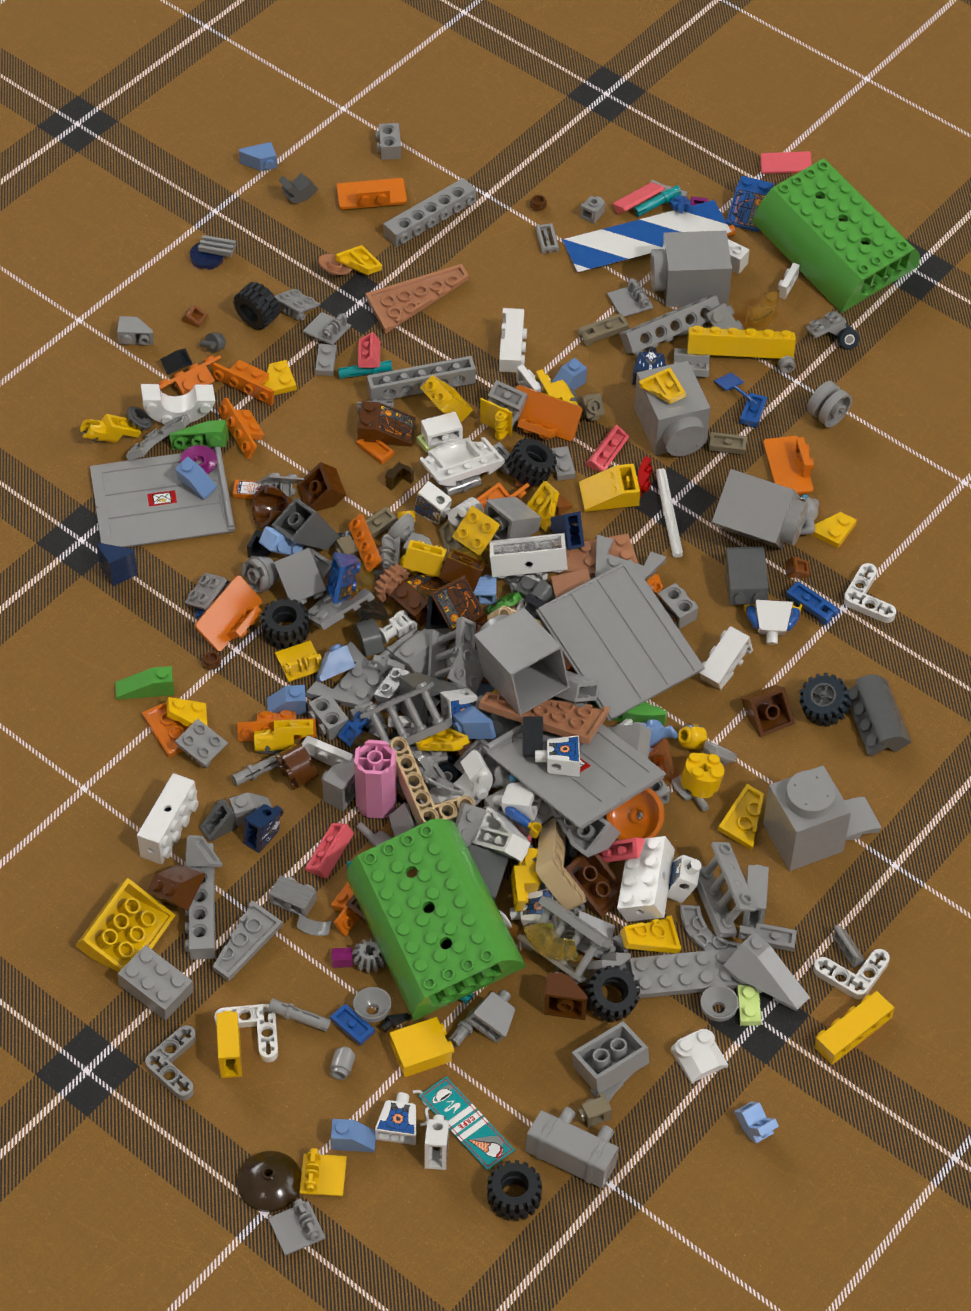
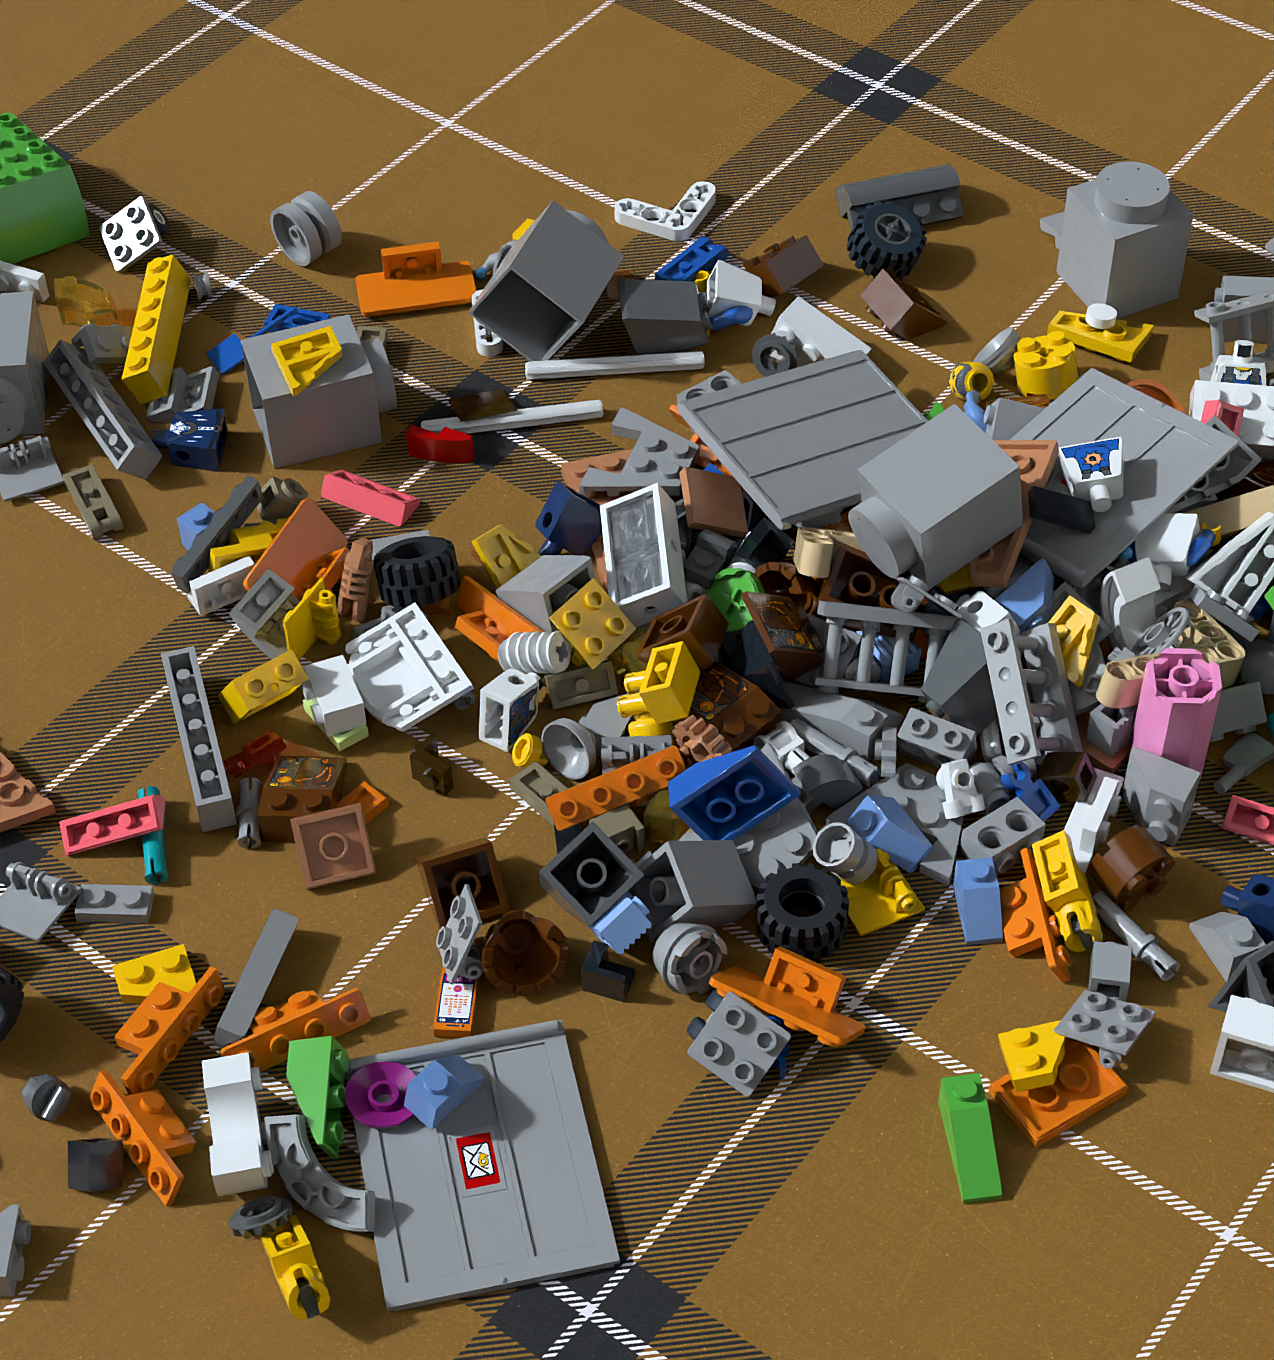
camera: 90 degrees left, 5 degrees down
dark blue slope [97,543,138,586] -> none
reddish brown plate [202,651,221,670] -> none
white wedge [499,308,527,372] -> none
yellow slope [579,464,640,512] -> none
none -> dark grey plate [171,475,264,594]
none -> light grey slope [213,909,298,1047]
none -> clear red plate [223,730,287,778]
none -> nougat tile [290,803,377,890]
none -> nougat hinge [337,537,374,623]
none -> dark brown sticker [447,389,517,422]
none -> white axle [525,351,705,380]
none -> reddish brown slope [743,235,824,298]
none -> dark grey gear [752,333,800,377]
none -> light grey wheel [812,822,878,884]
none -> white plate [936,759,986,819]
none -> white tile [1085,303,1117,329]
none -> light grey brick [1088,941,1132,1002]

